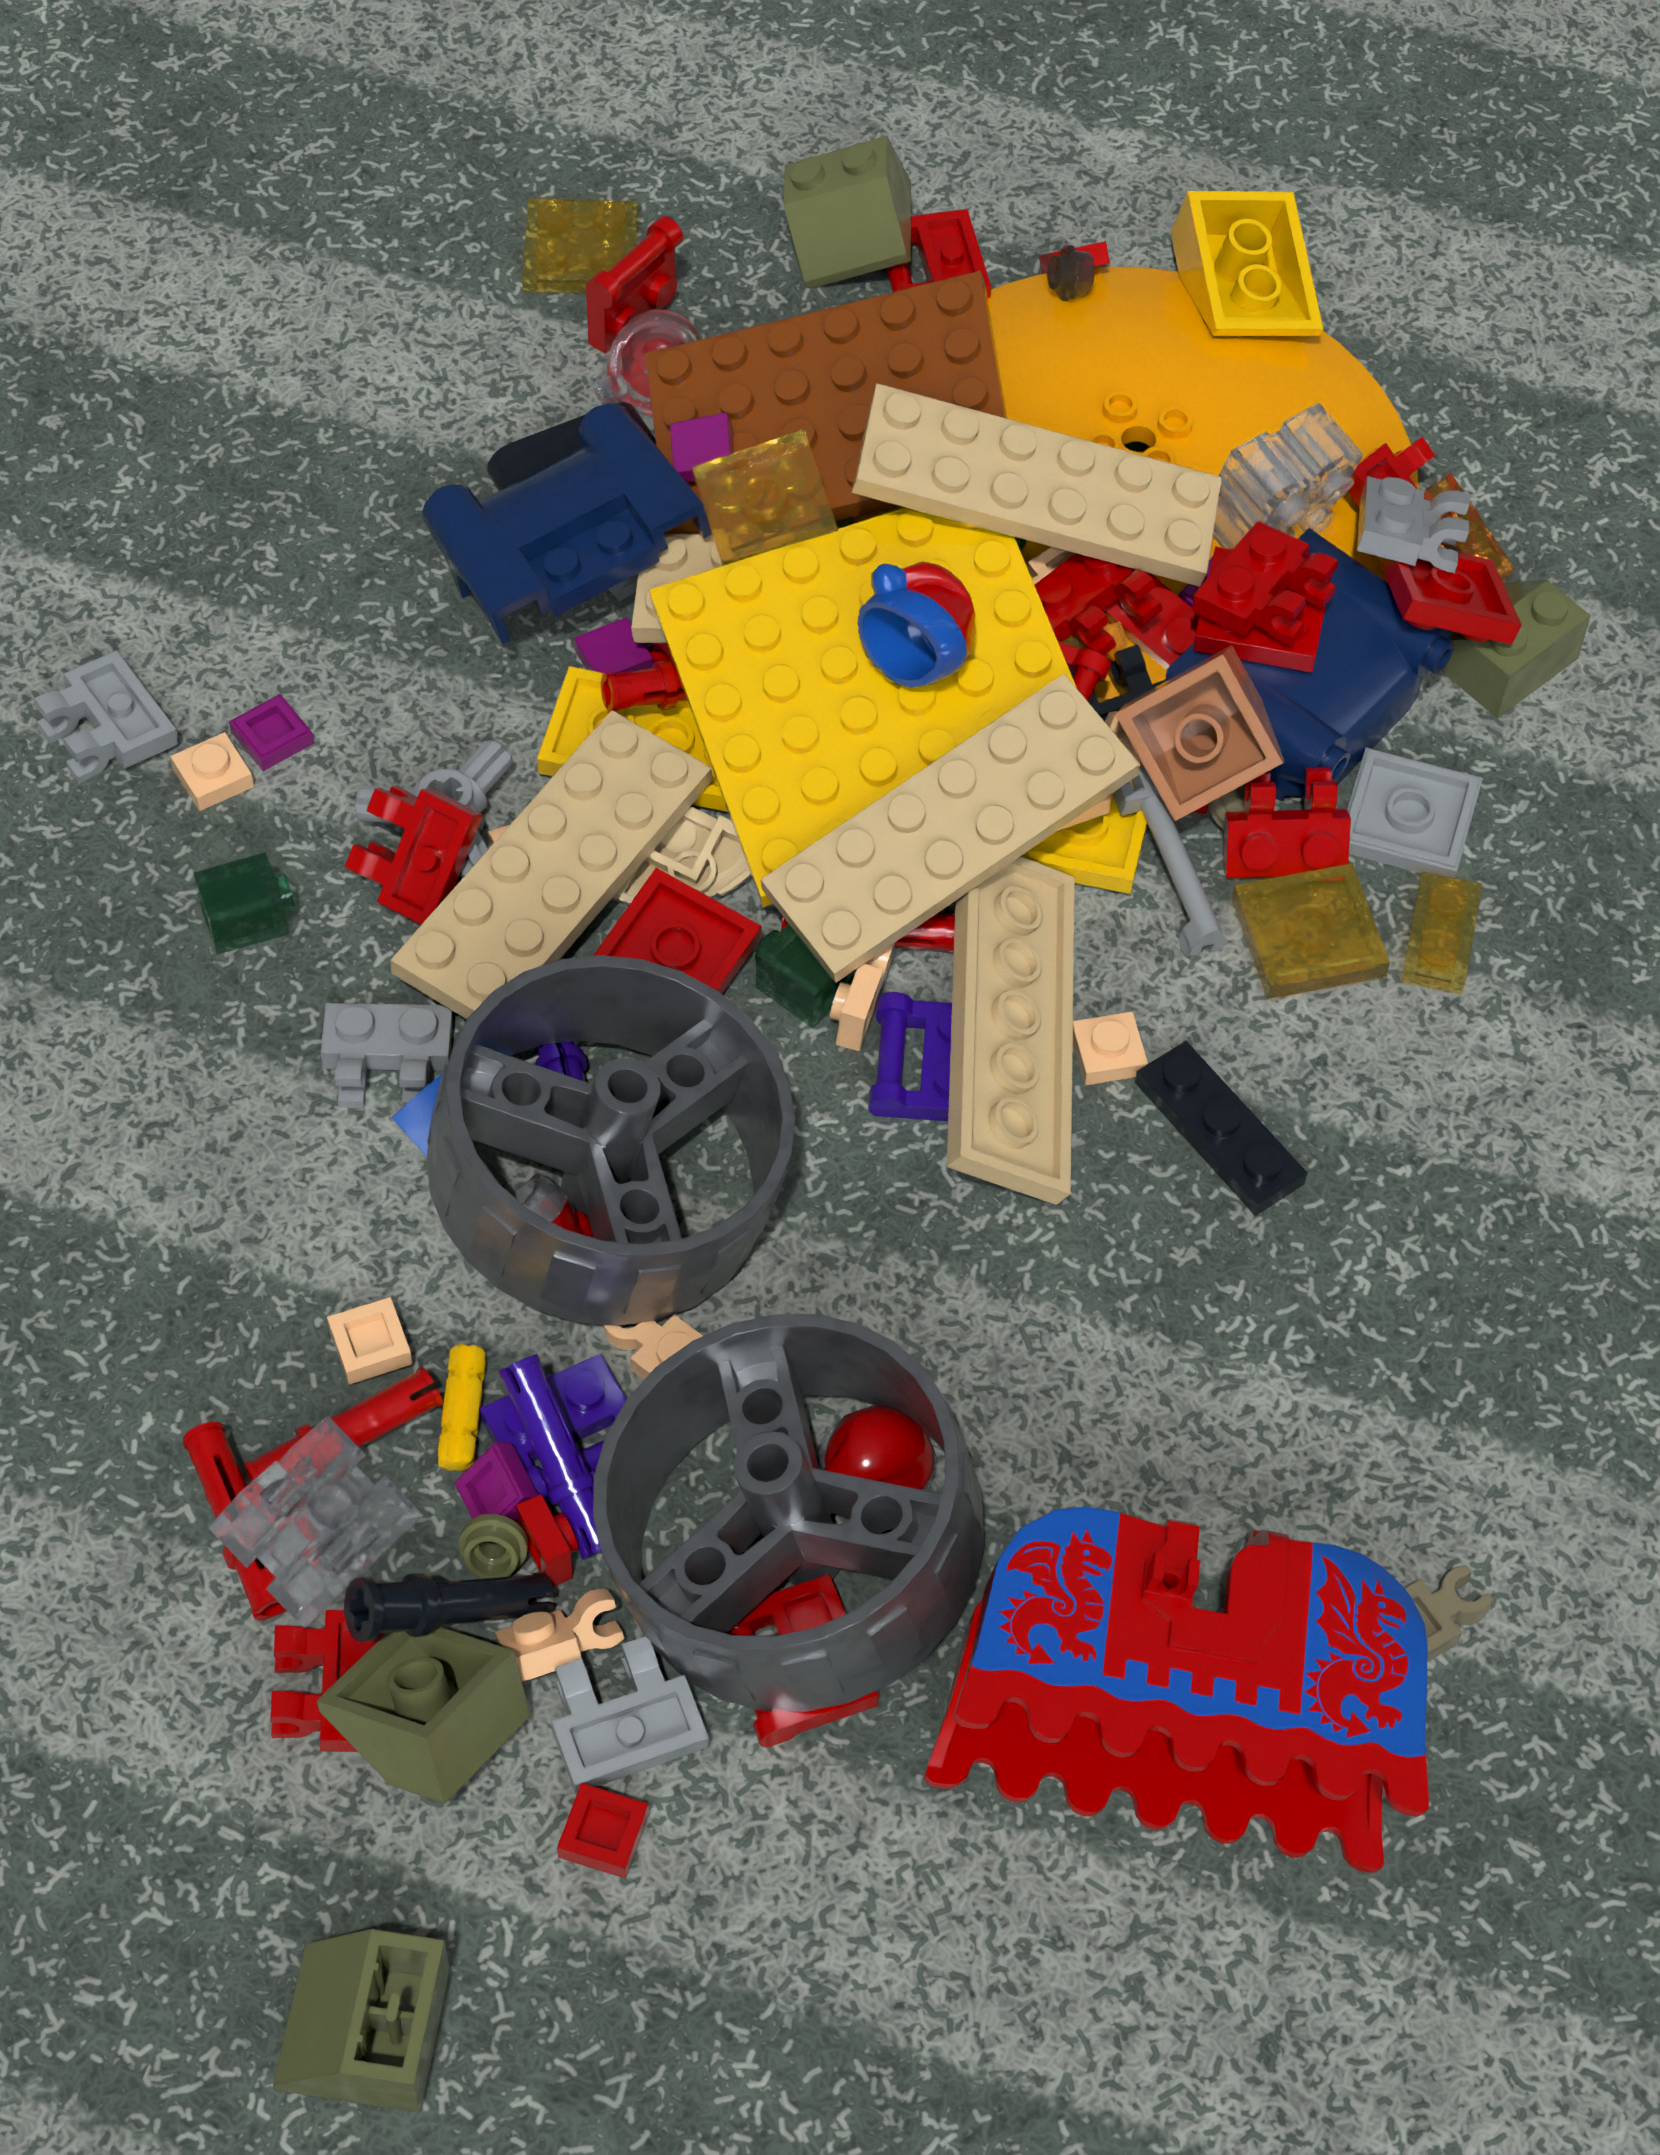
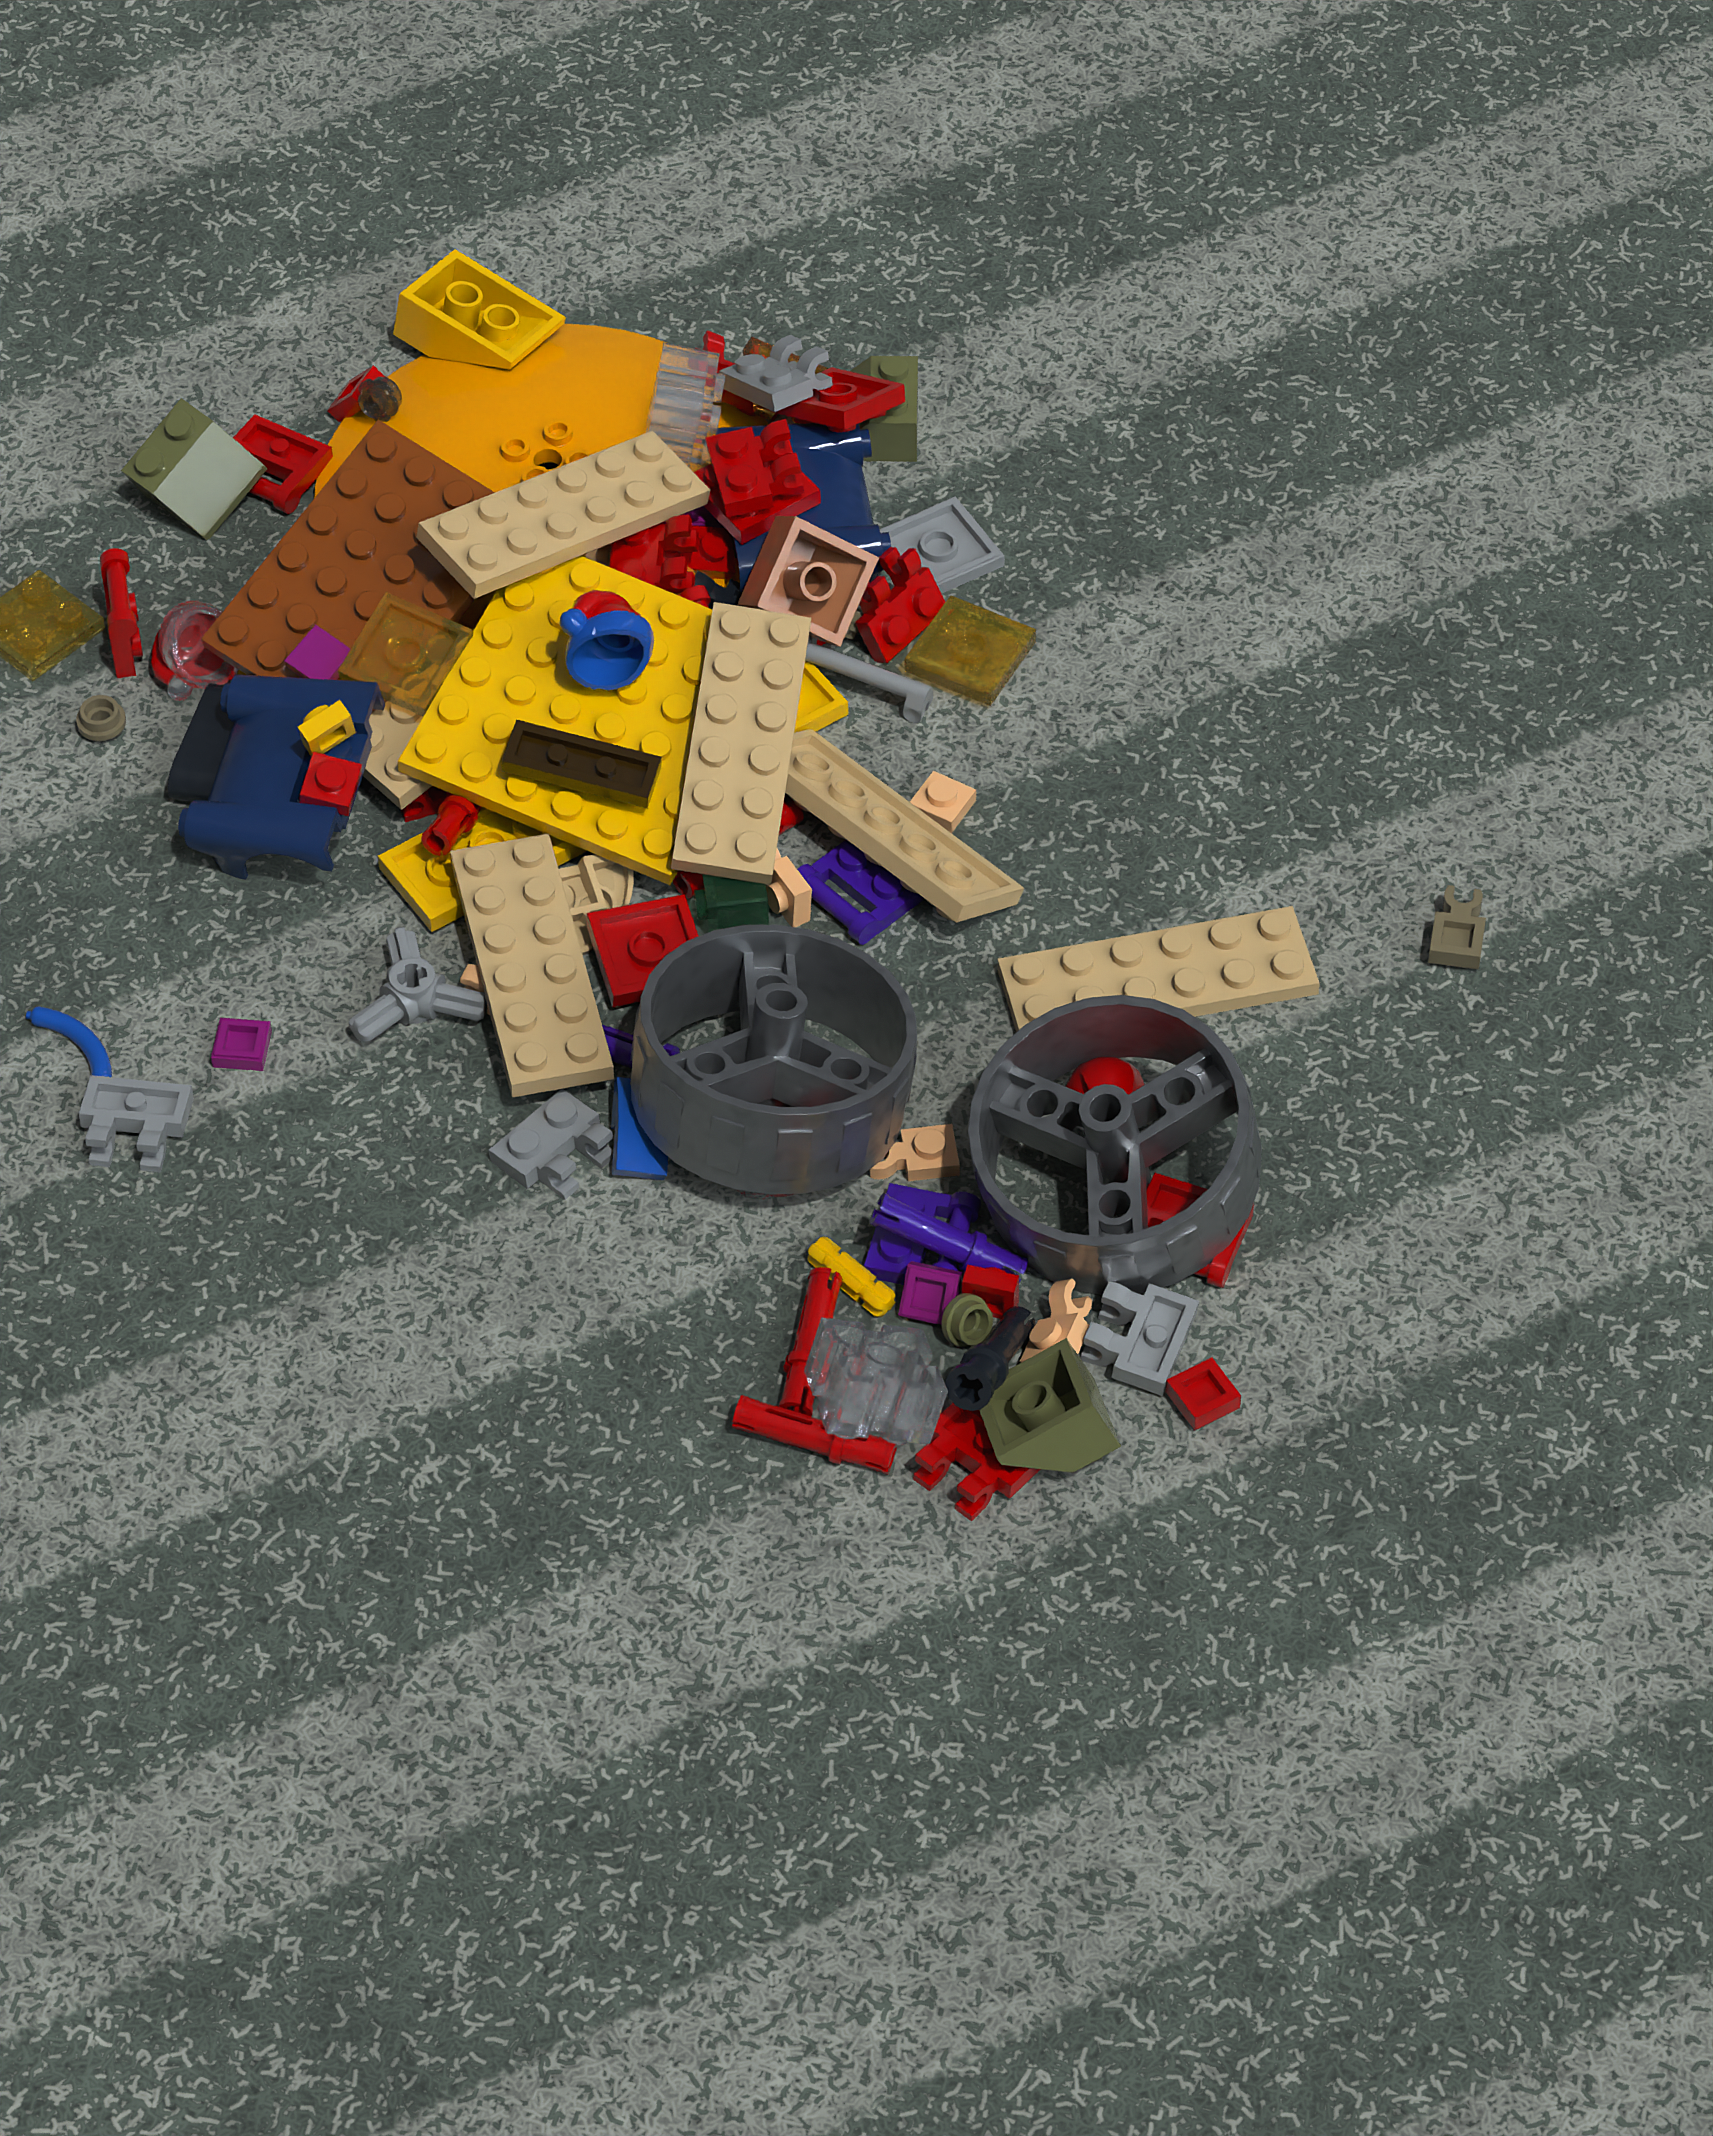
camera: 45 degrees left, 5 degrees down
light nougat plate [170,732,254,811] -> none
clear green brick [193,852,295,955] -> none
olive slope [273,1929,450,2113] -> none
light nougat plate [327,1297,413,1385] -> none
red plate [345,786,483,925] -> none
magenta tile [574,617,653,673] -> none
red animal [924,1507,1429,1873] -> none
black plate [1135,1041,1308,1216] -> none
clear yellow plate [1400,872,1483,995] -> none
none -> blue piece [26,1006,112,1077]
none -> dark tan plate [76,695,126,741]
none -> yellow plate [298,700,356,756]
none -> red plate [299,752,362,816]
none -> dark brown plate [502,719,662,809]
none -> tan plate [997,906,1320,1032]

